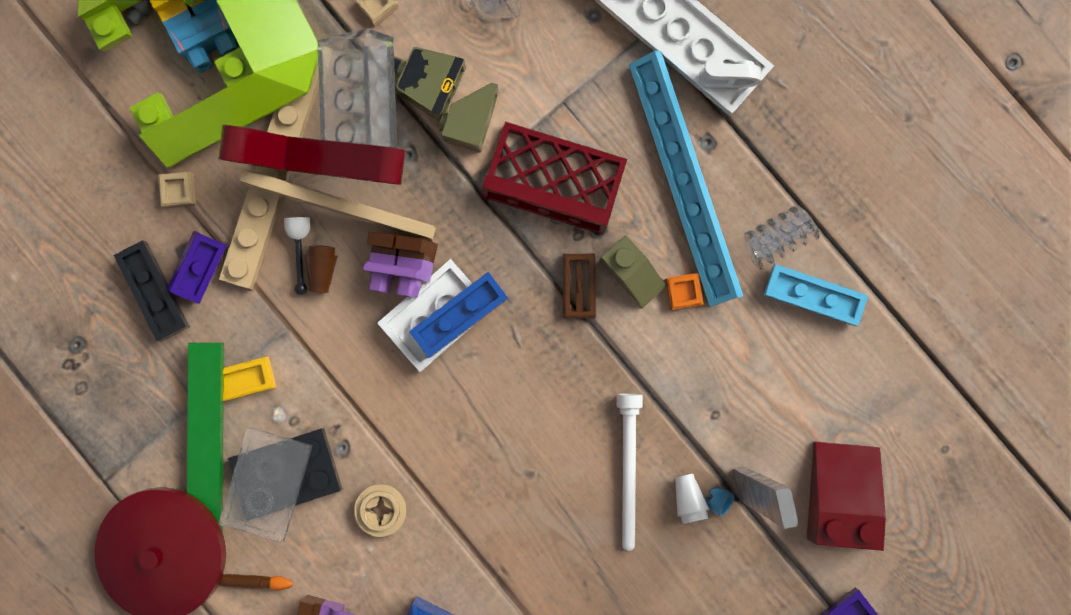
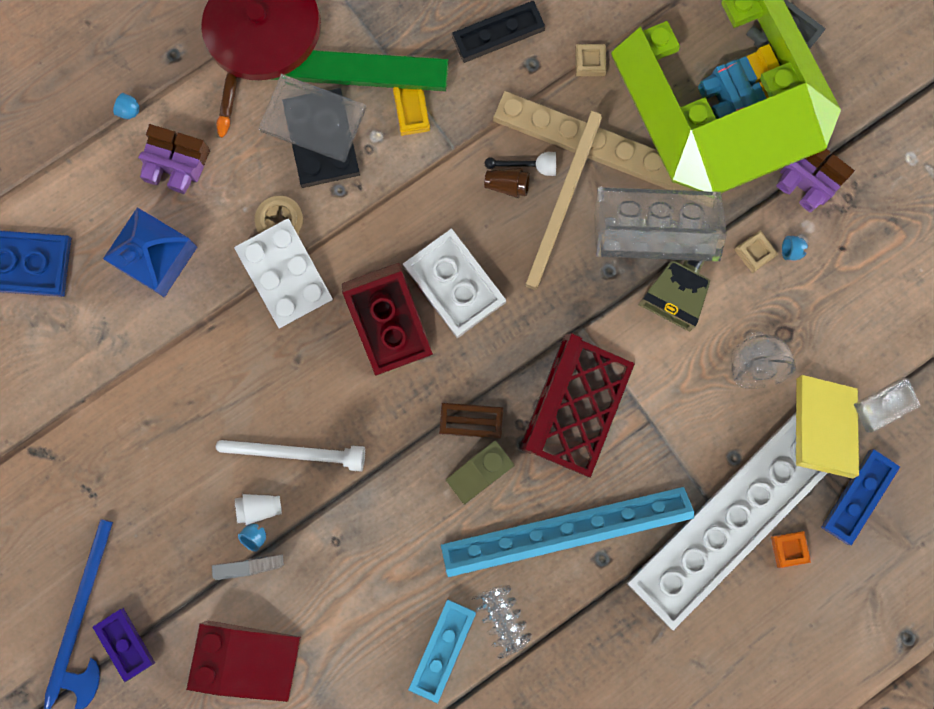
camera: 90 degrees right, 5 degrees down
dark purple plate [166,231,227,304] -> none
dark red beam [218,124,406,185] -> none
medium lavender hips [363,231,438,298] -> none
blue plate [409,272,509,358] -> none
olive slope [439,83,499,153] -> none
orange tile [665,273,704,310] -> none
white plate [699,57,761,88] -> none
none -> white plate [234,218,333,329]
none -> dark red slope [342,262,433,376]

